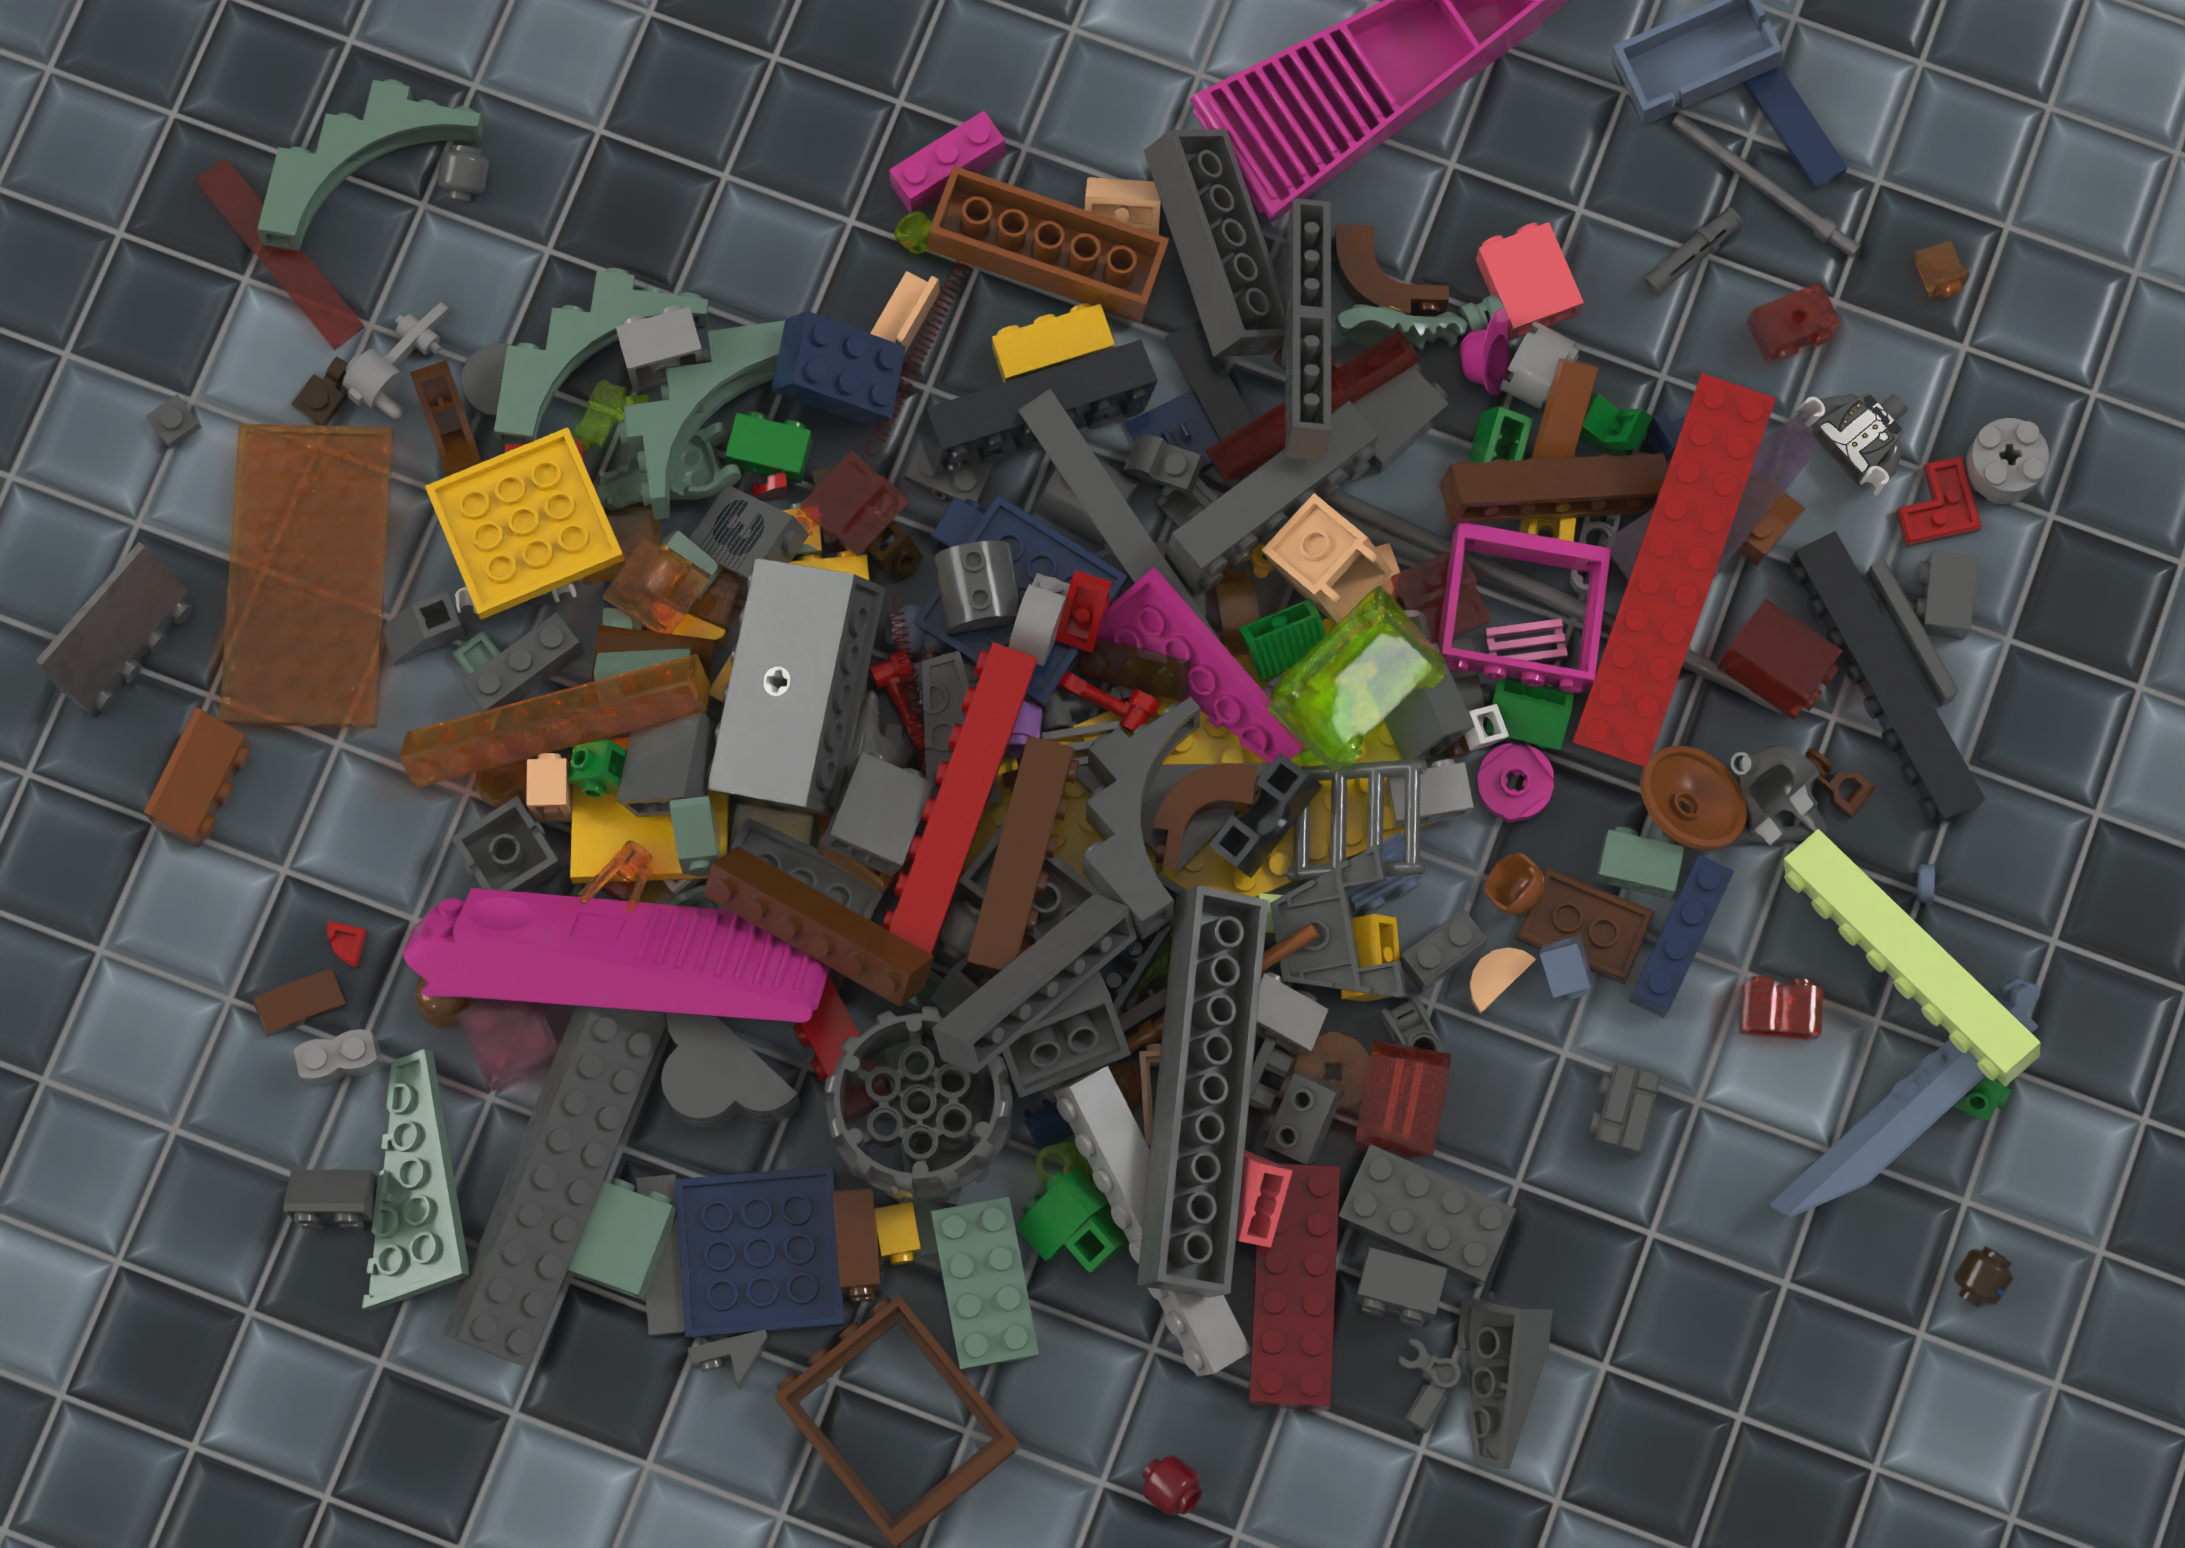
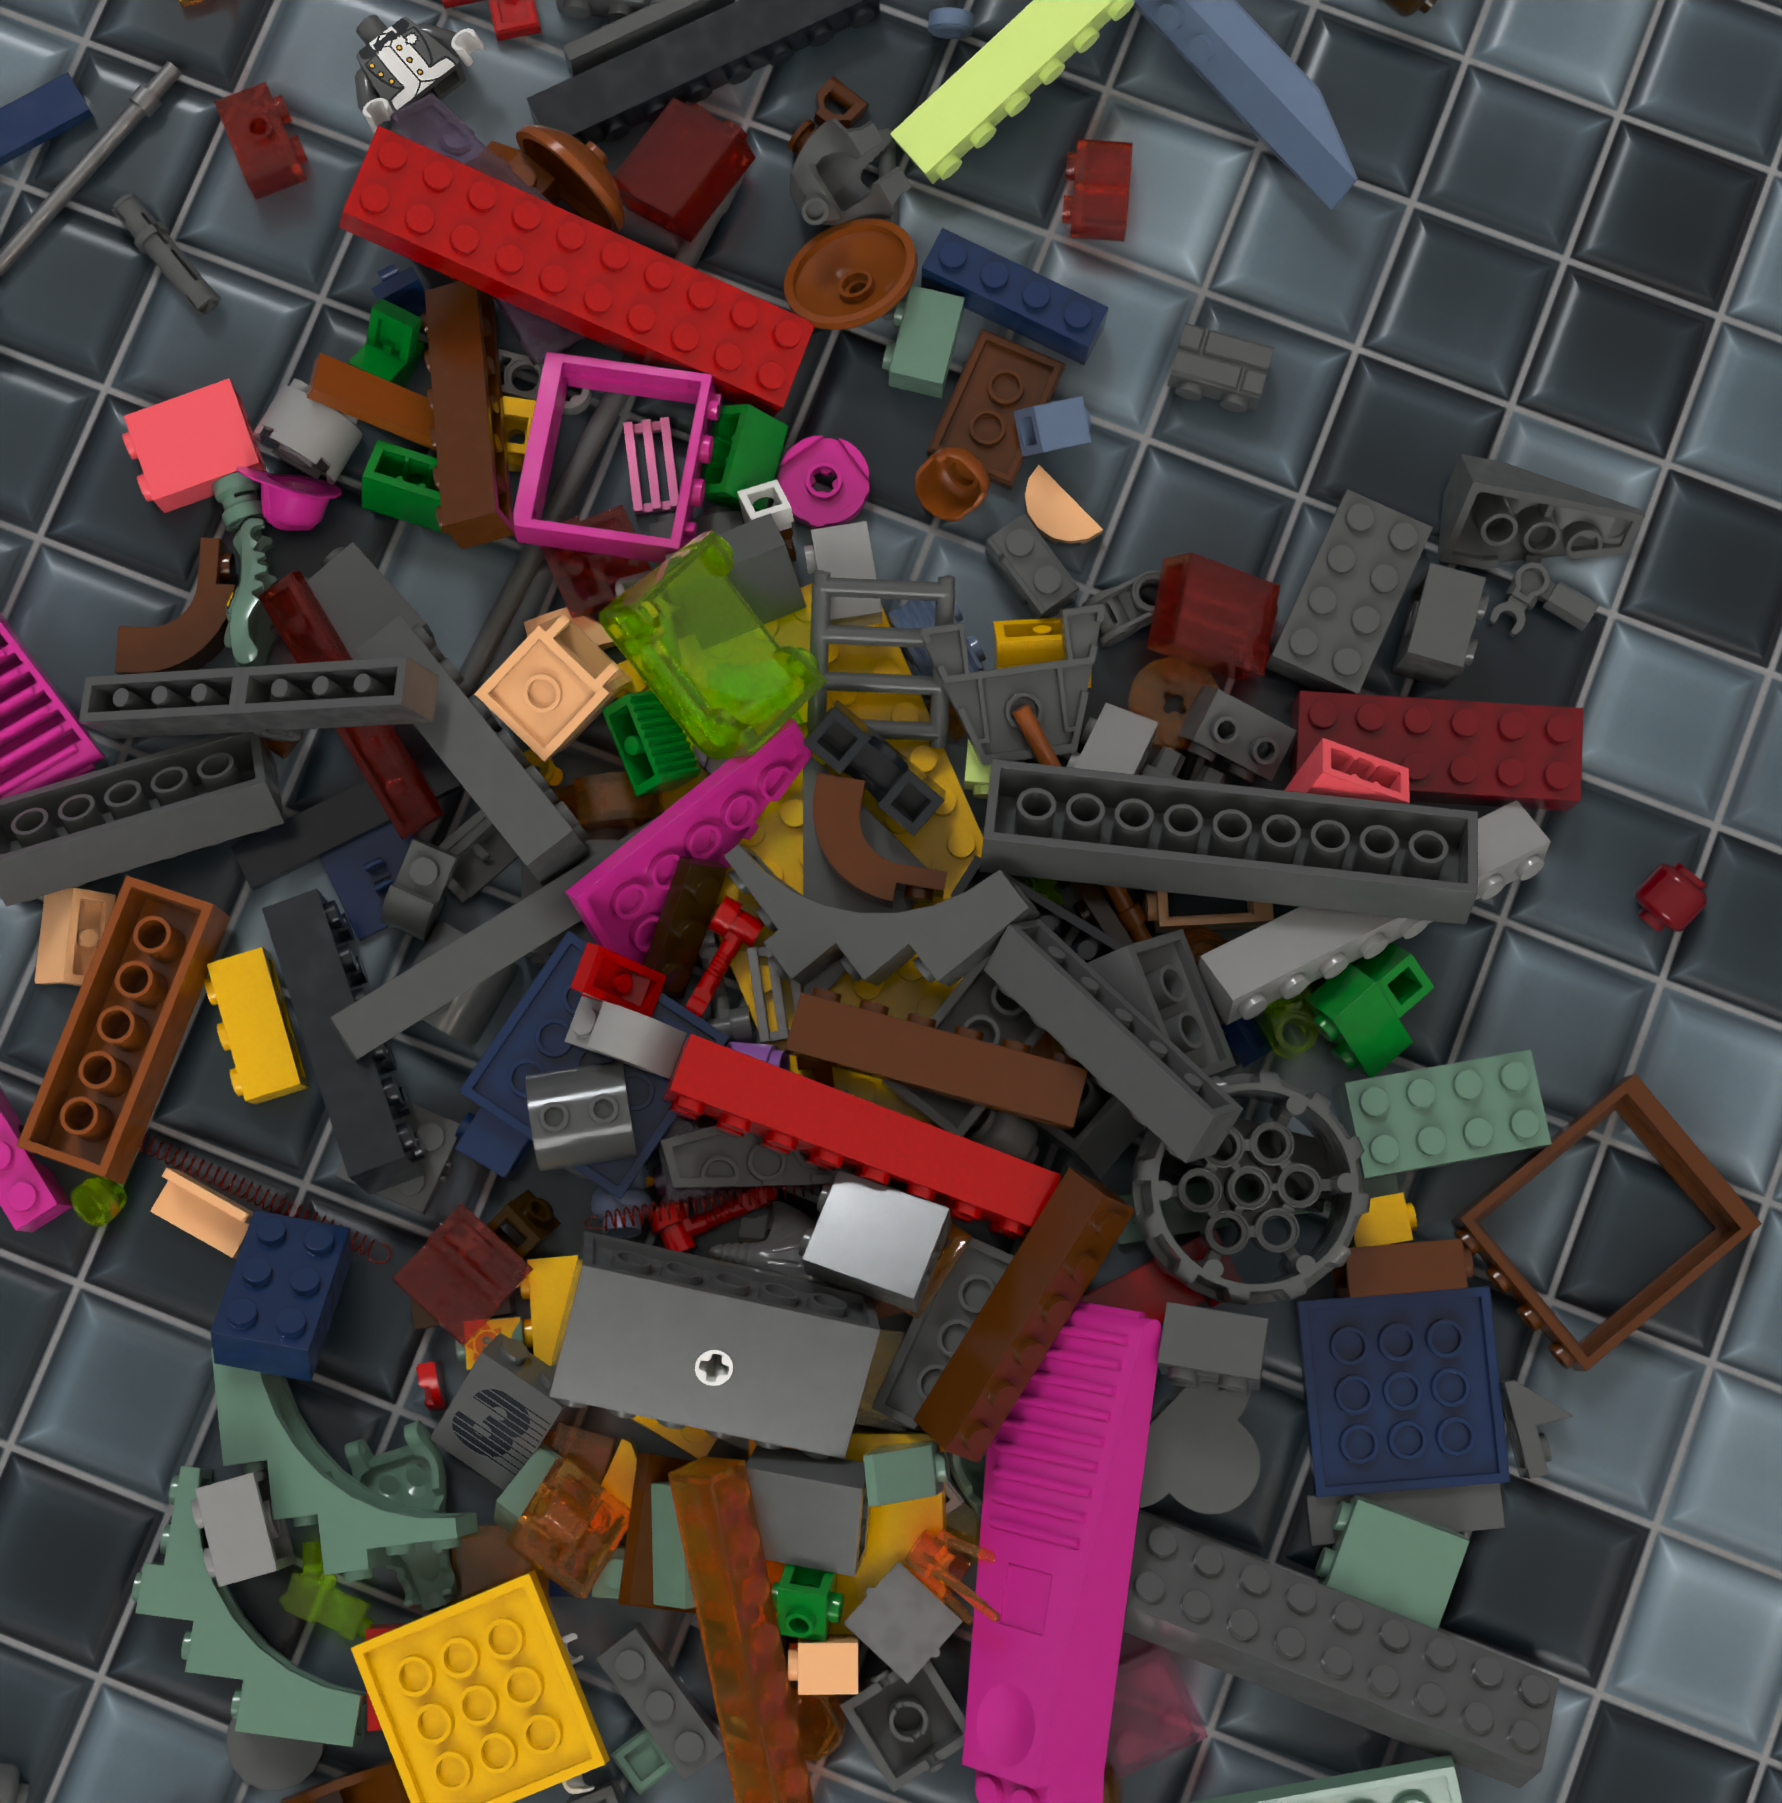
camera: 90 degrees left, 5 degrees up
green brick [725,411,813,484] -> none
none -> dark orange dish [516,125,625,234]
none -> flat silver piece [843,1561,963,1684]
none -> dark grey brick [1157,1302,1269,1397]

